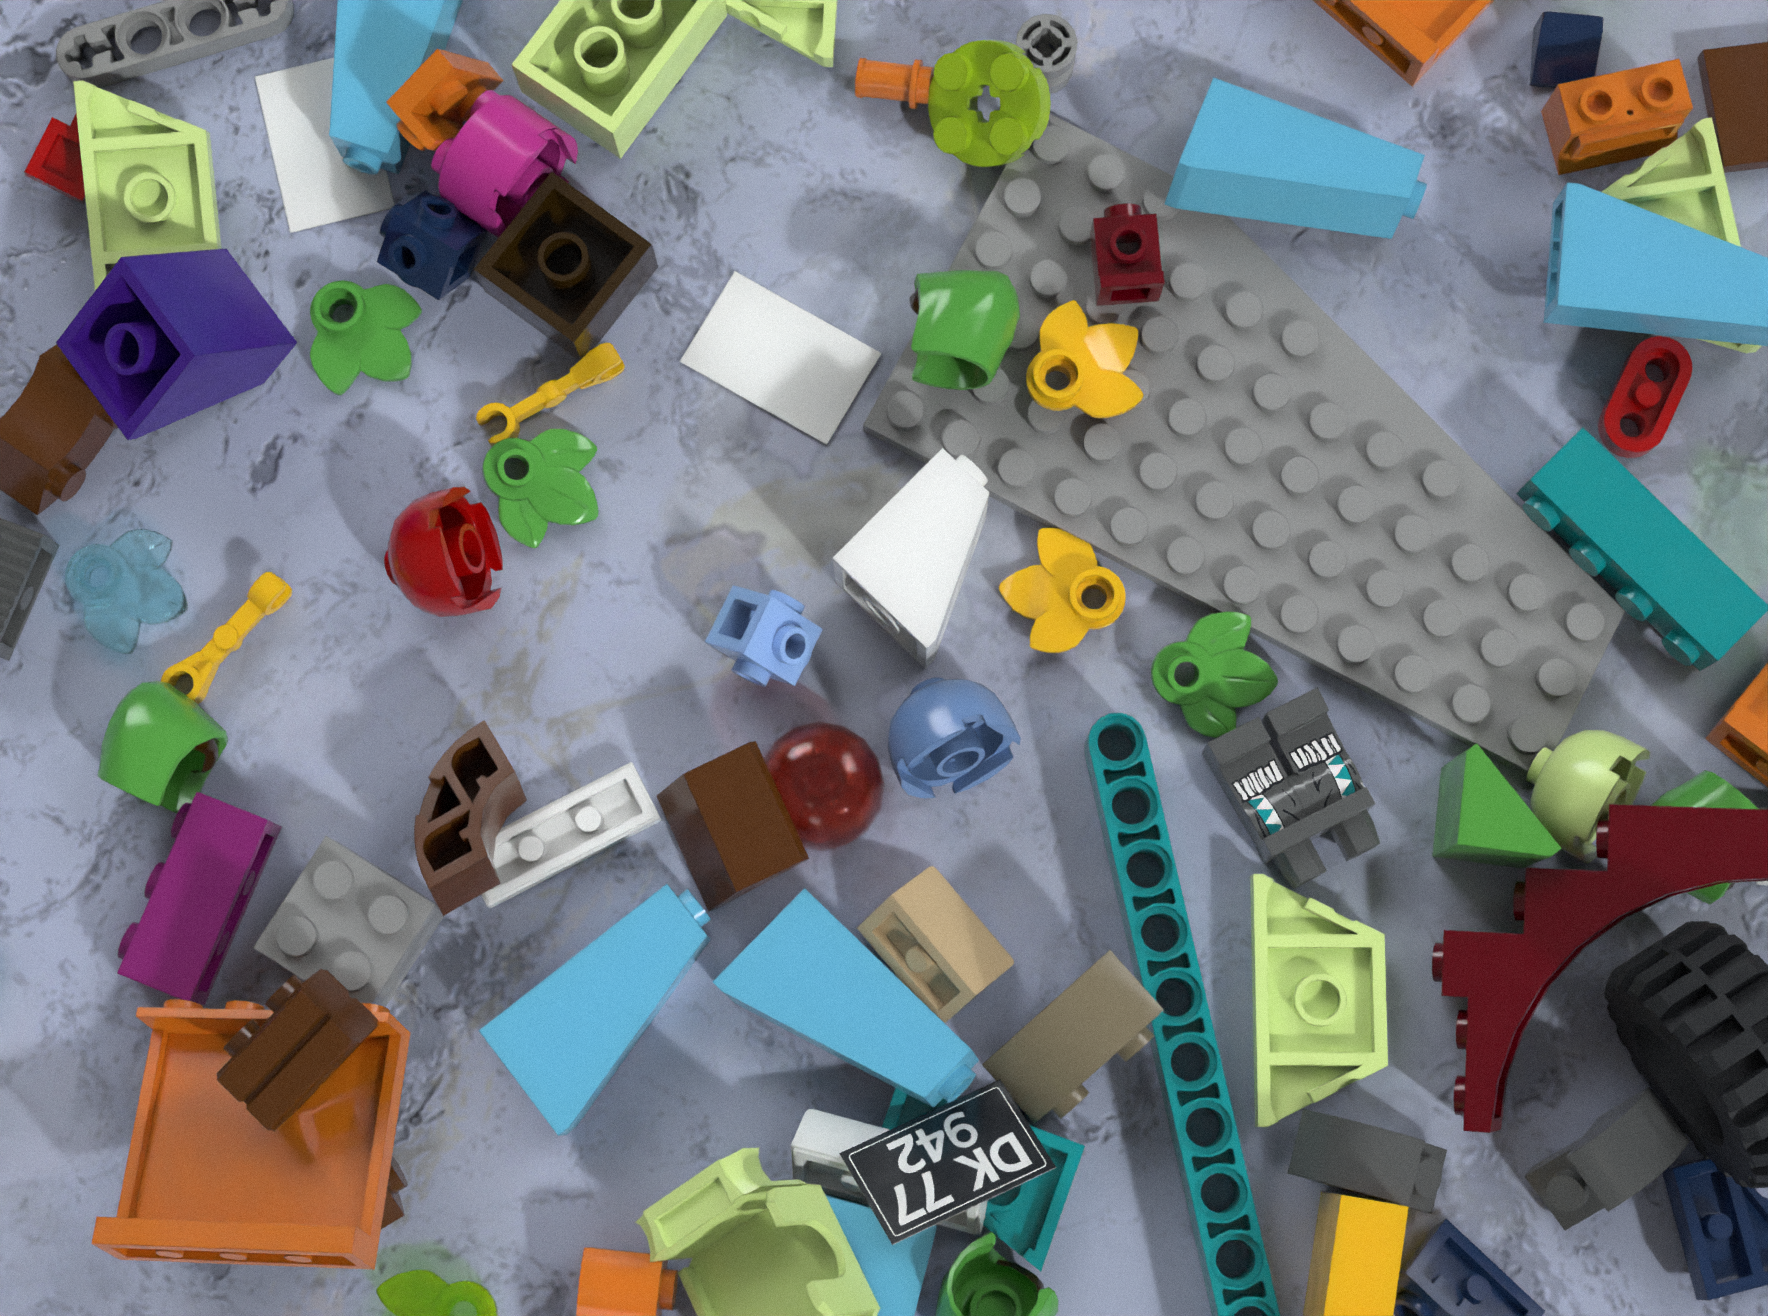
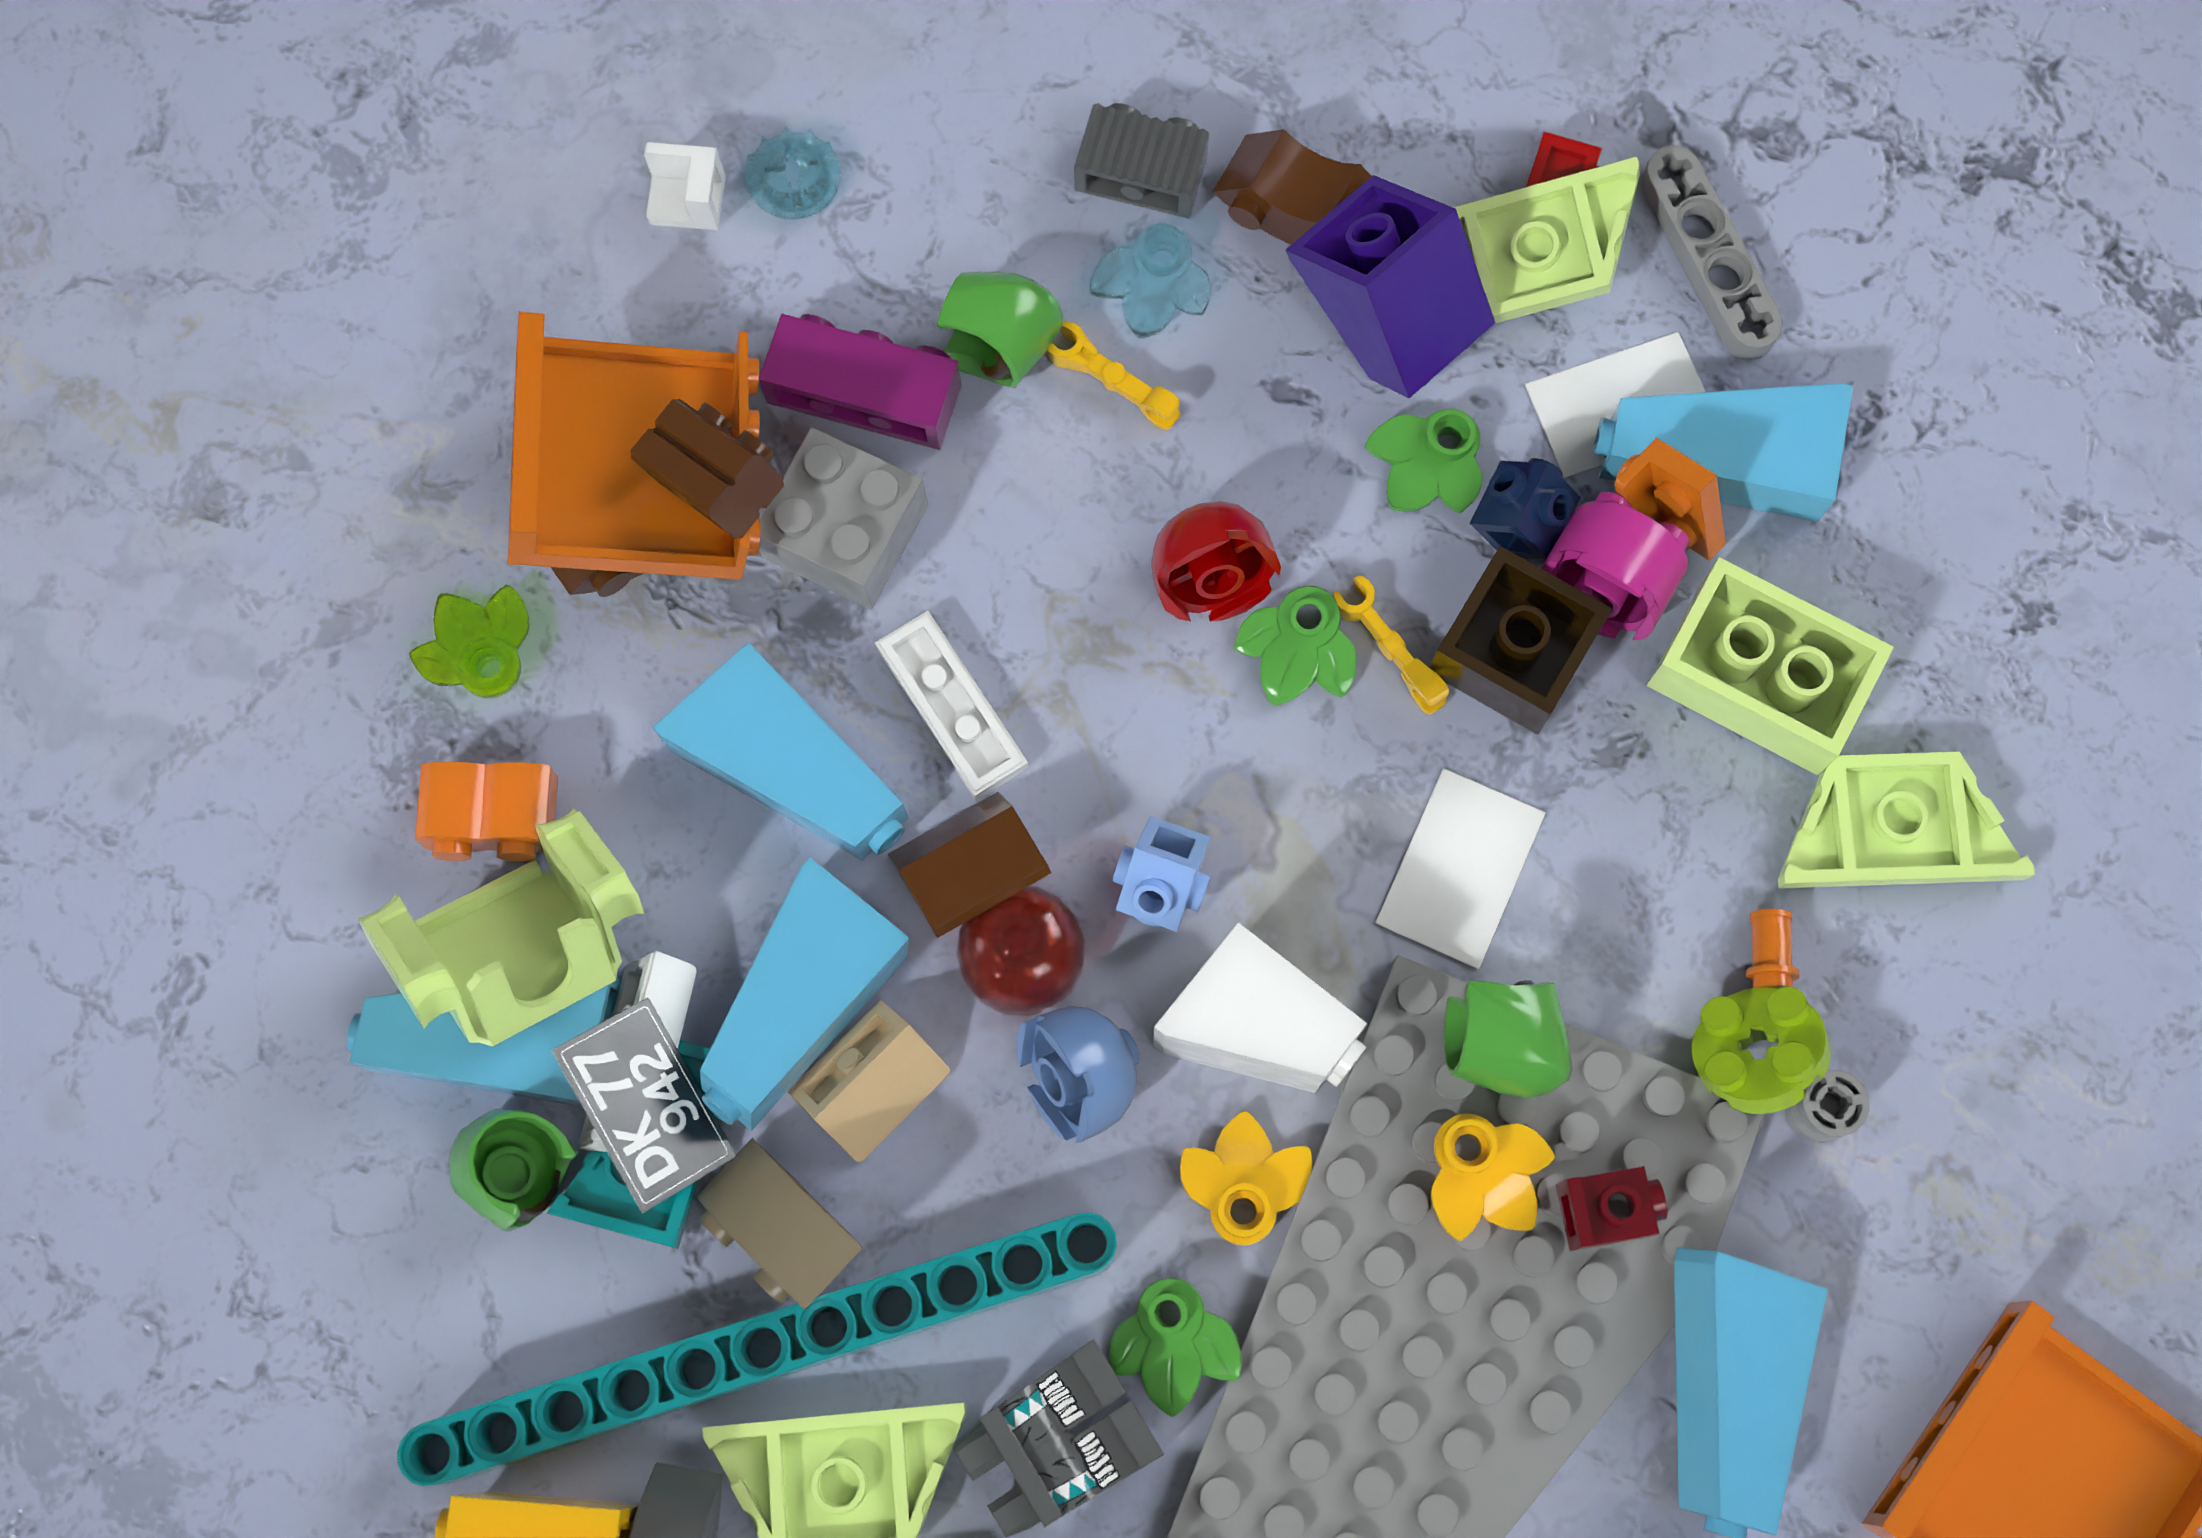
camera: 85 degrees right, 5 degrees down
reddish brown brick [414,720,527,916] -> none

